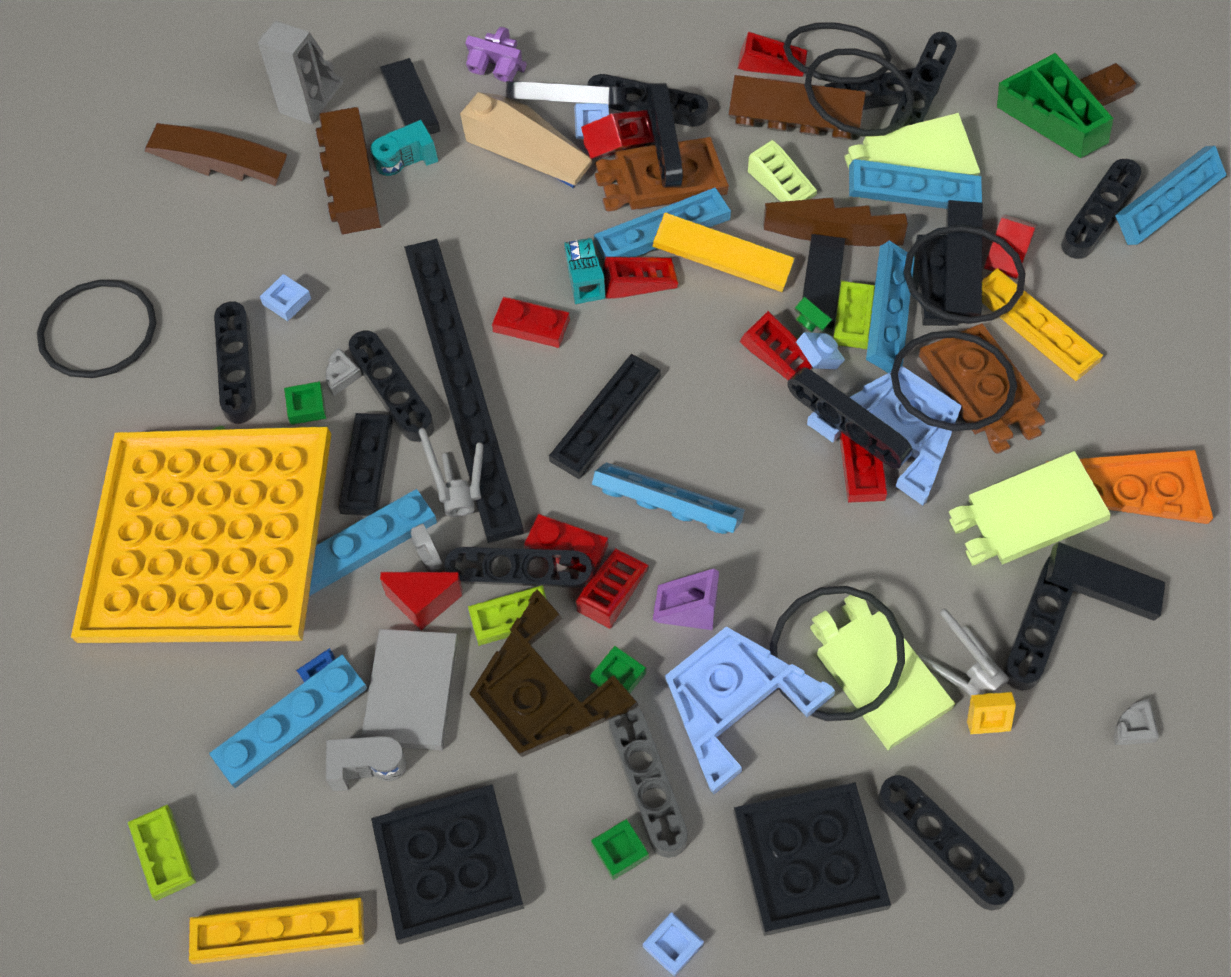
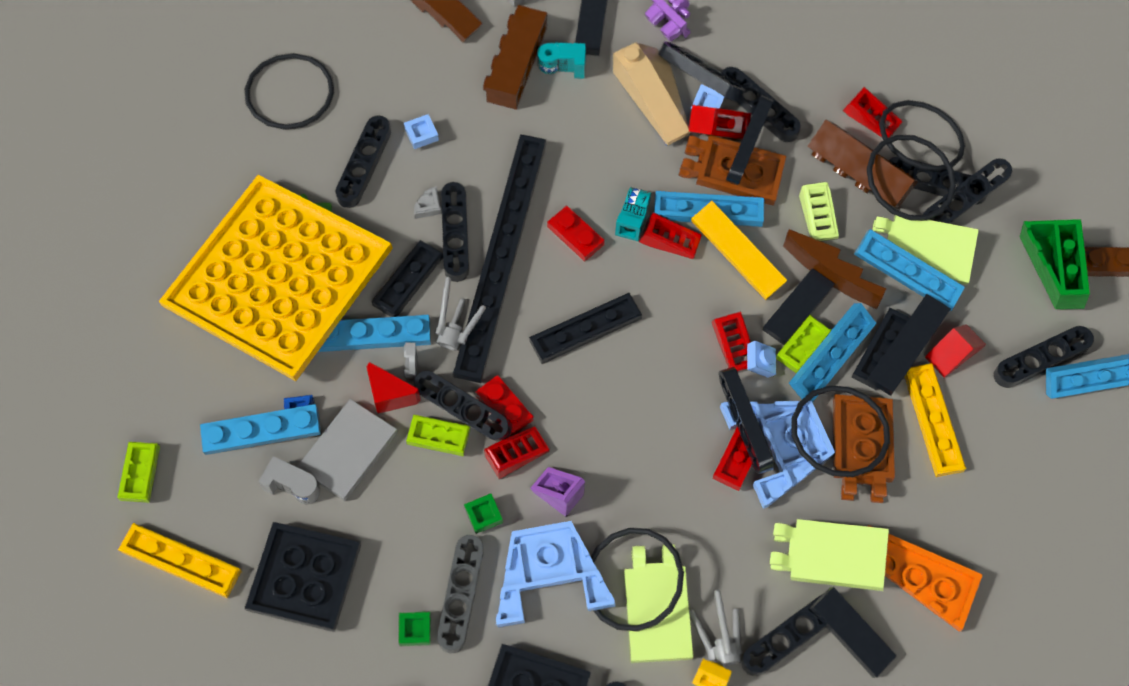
camera: 25 degrees right, 5 degrees up
green plate [284,381,327,425] -> none
dark brown wing [469,589,639,757] -> none
dark azure plate [592,462,745,534] -> none
green plate [795,297,832,333] -> none
black piece [904,225,1026,324] -> none

